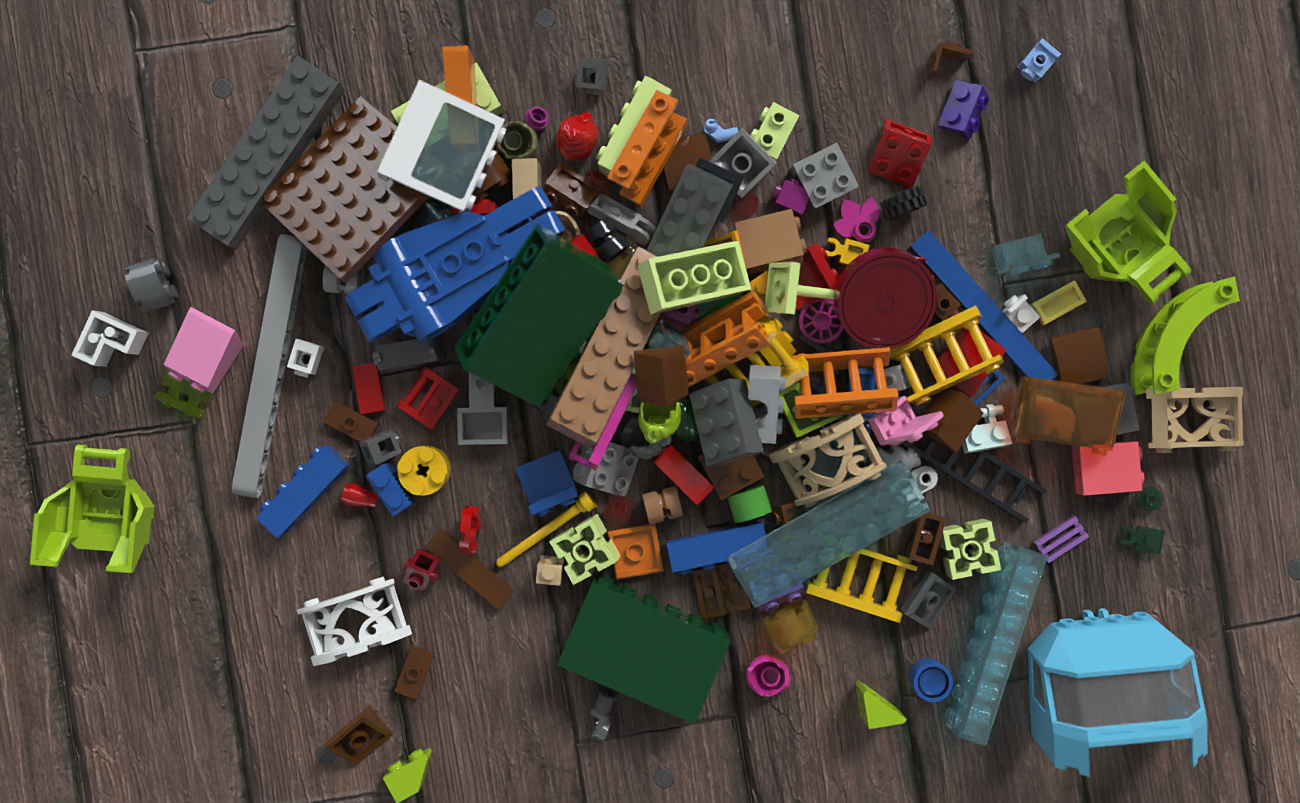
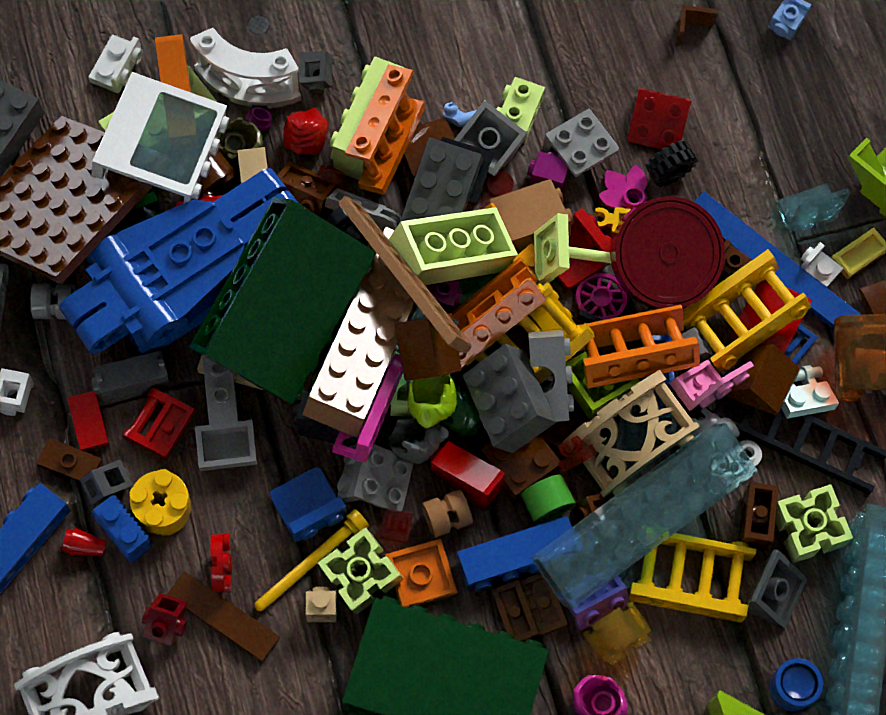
camera: 15 degrees left, 20 degrees down
dark purple bracket [938,80,989,139] -> none
none -> white bracket [89,35,143,94]
none -> white fence [190,28,302,108]
none -> medium nougat tile [338,196,472,354]
none -> clear red tile [558,436,598,473]

